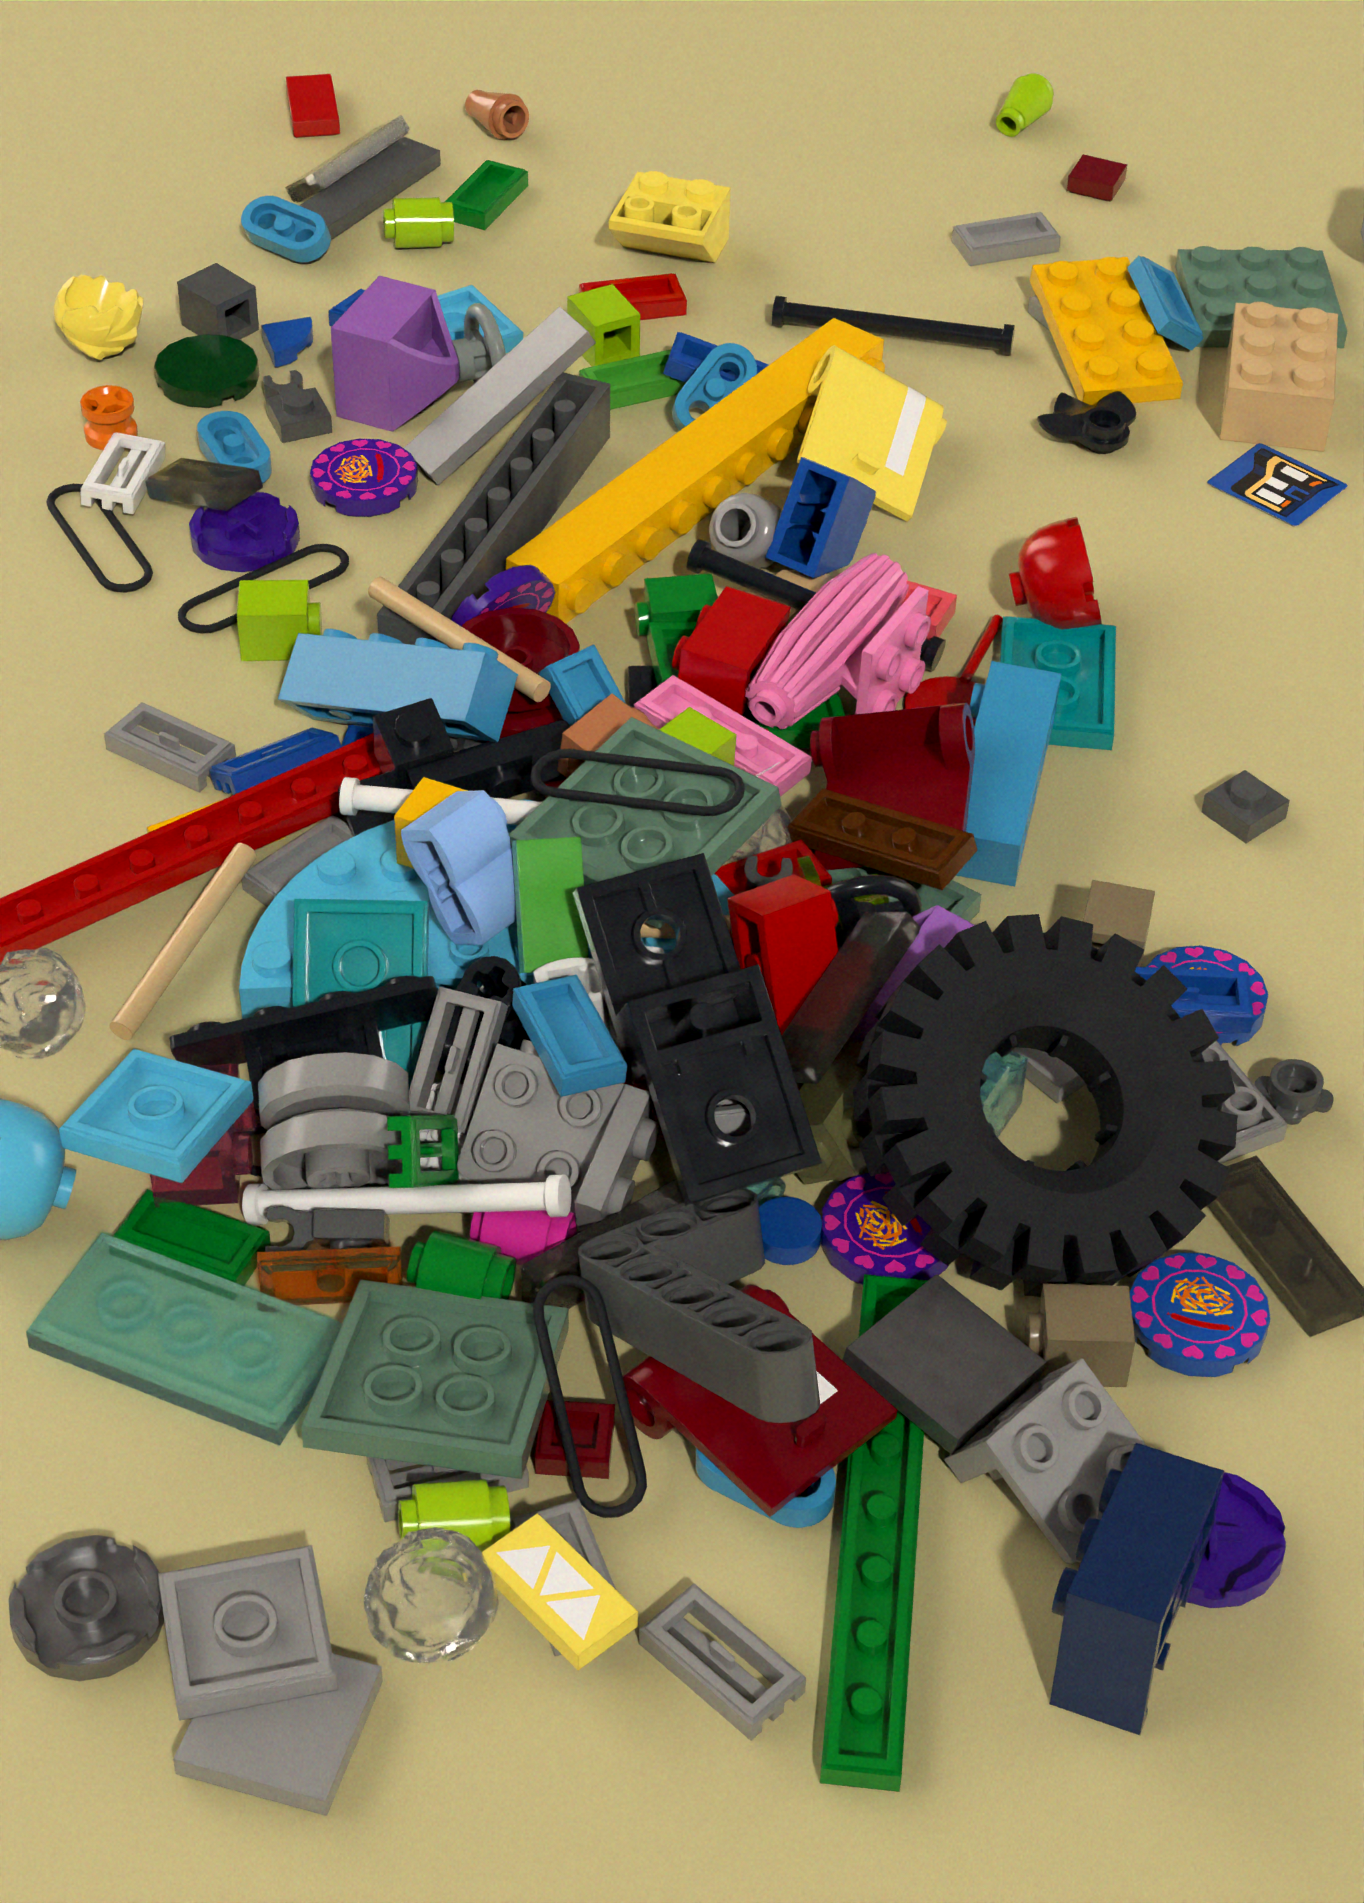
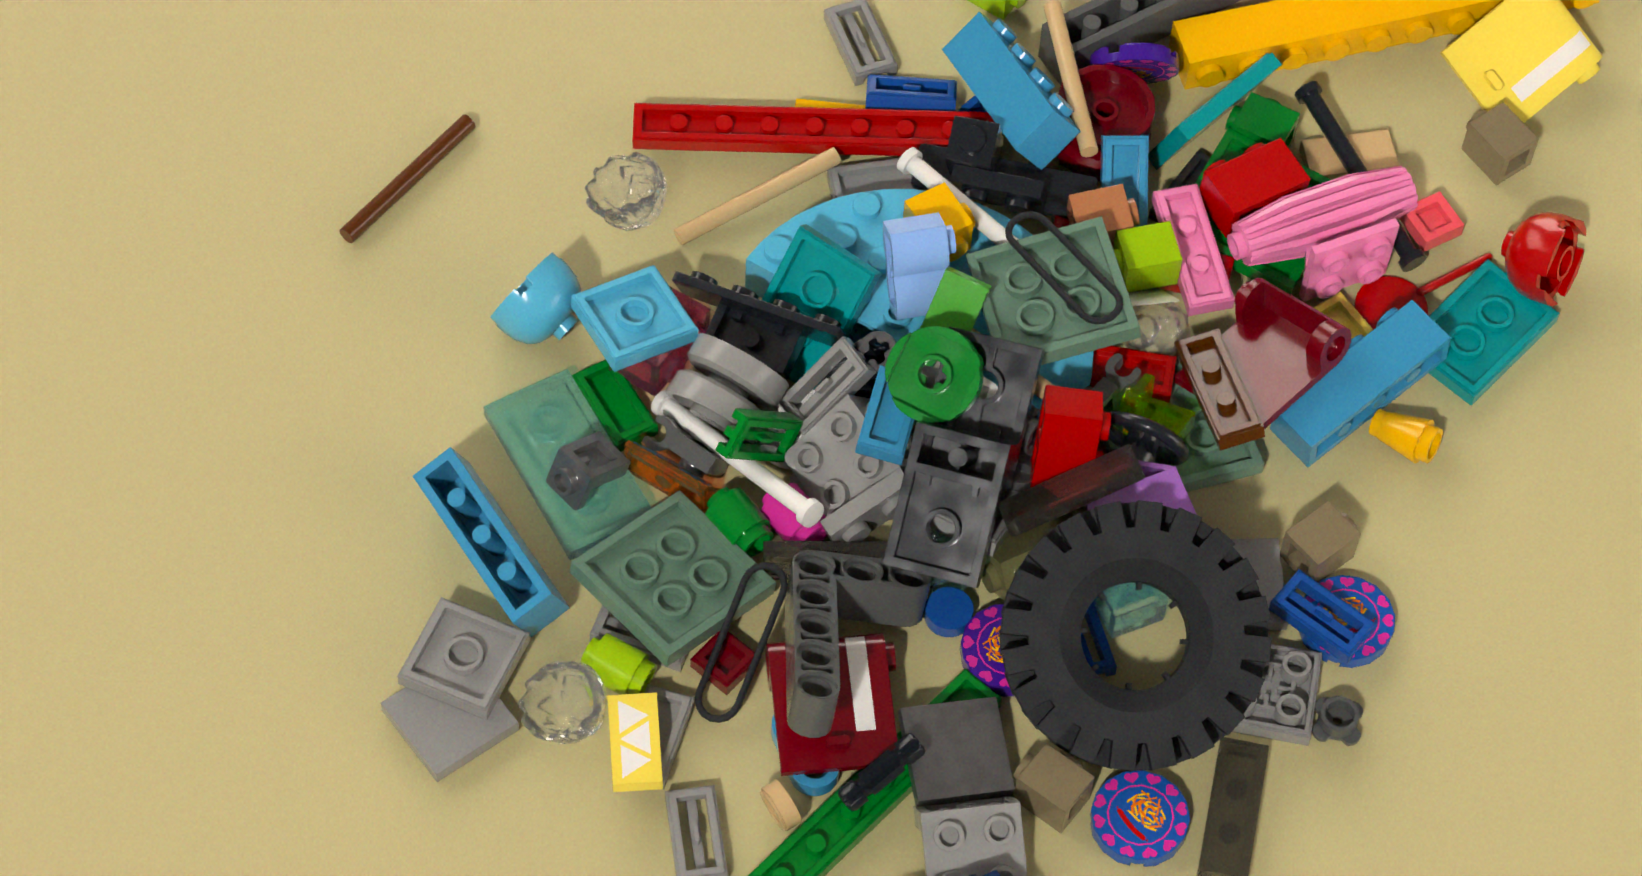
camera: 35 degrees right, 15 degrees up
flat silver tile [9,1535,164,1681] -> none
light grey head [709,492,782,569] -> none
blue torso [766,457,876,578] -> none
dark grey plate [1201,770,1290,843] -> none
none -> dark azure brick [413,447,570,637]
none -> flat silver bracket [546,431,630,511]
none -> tan tile [760,779,802,831]
none -> black axle [838,733,925,811]
none -> green plate [885,326,984,423]
none -> teal tile [1148,52,1282,170]
none -> yellow cone [1369,408,1443,464]
none -> dark tan brick [1461,102,1539,186]

